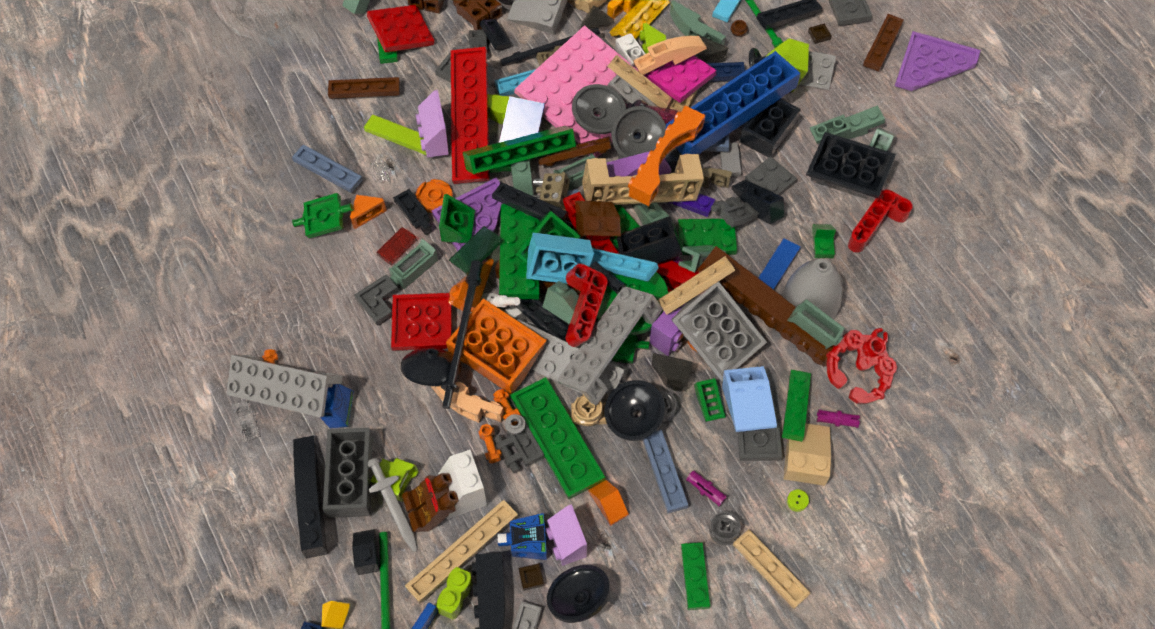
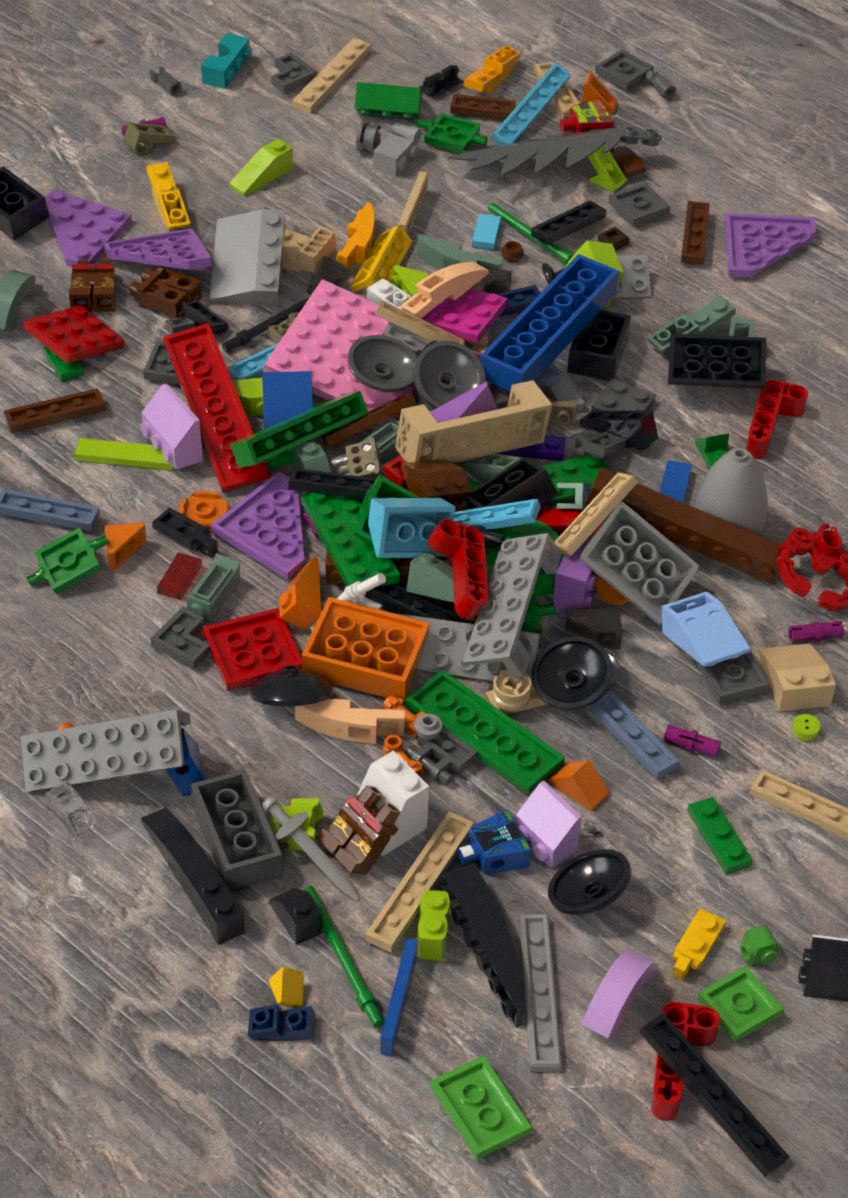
camera: 20 degrees left, 15 degrees down
green slope [439,194,475,243] -> none
black bar [441,260,483,409] -> none
clear green piece [449,226,504,276] -> none
dark brown tile [518,563,544,591] -> none
orange arch [628,105,705,206] -> none
green slope [694,378,726,422] -> none
flat silver wheel [709,511,741,545] -> none
green plate [782,369,811,442] -> none
sand green window [787,299,845,349] -> none

